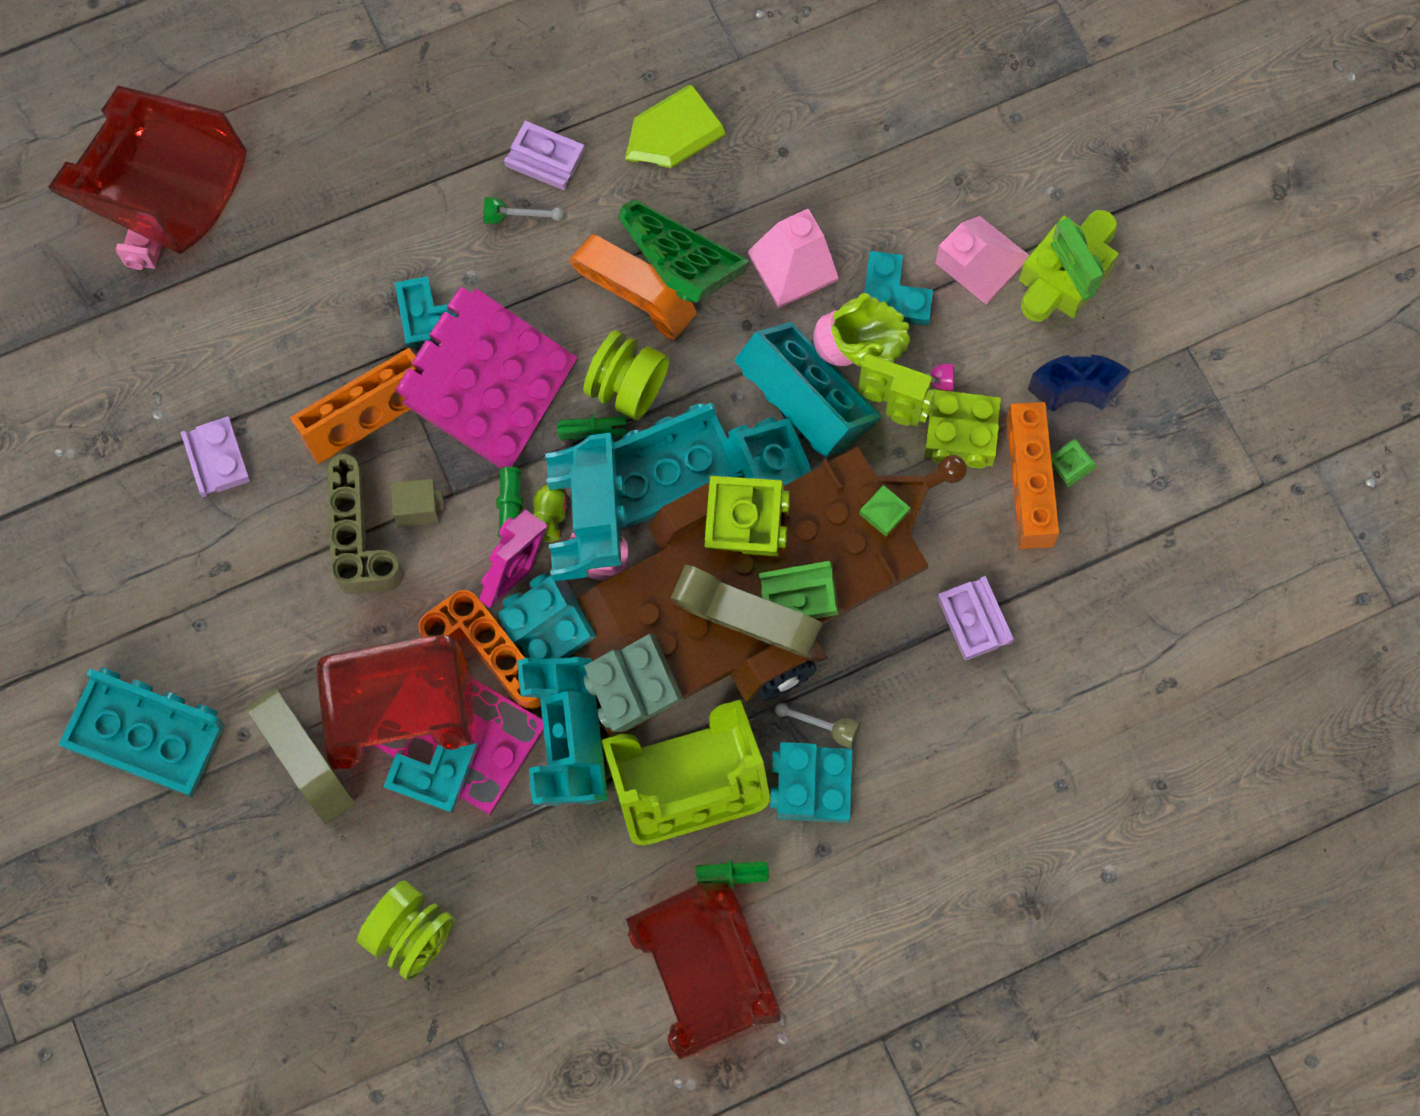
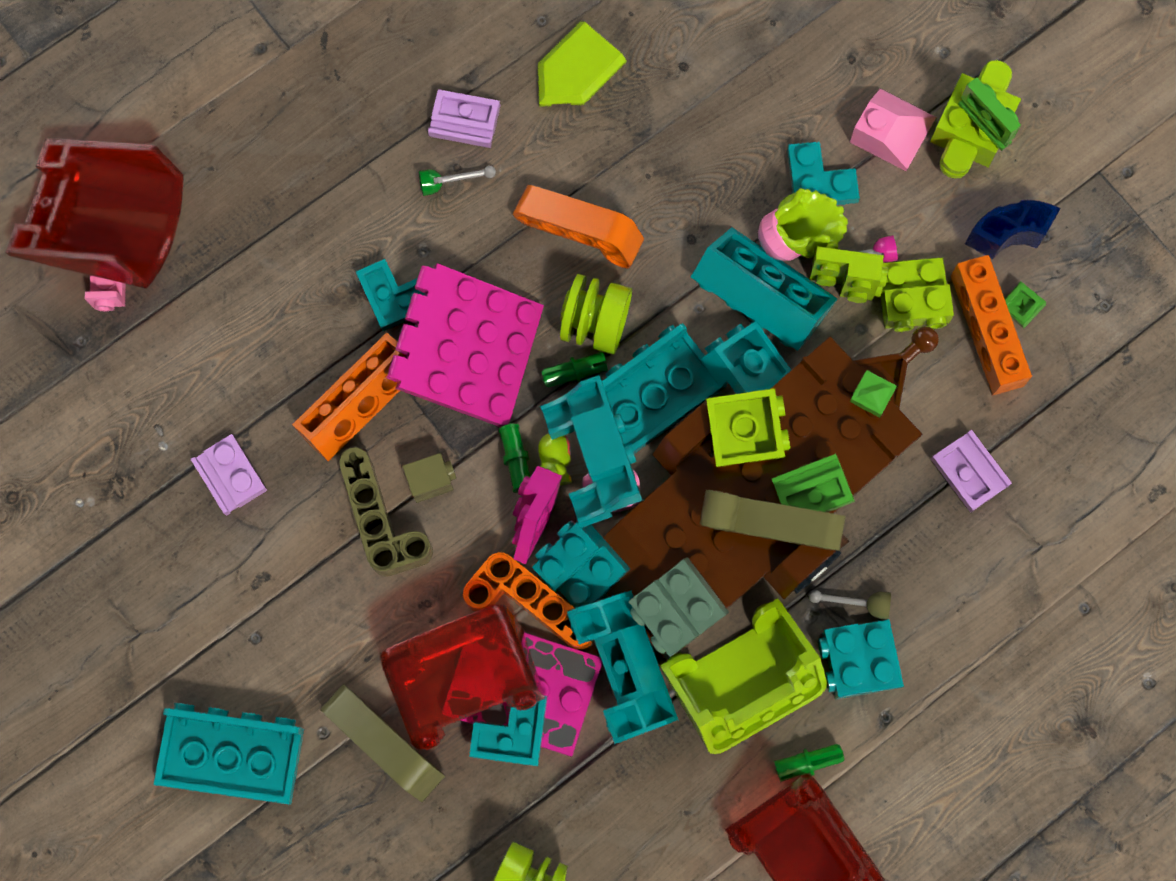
camera: 10 degrees left, 5 degrees up
green plate [618,199,750,302] -> none
bright pink slope [748,209,839,308] -> none

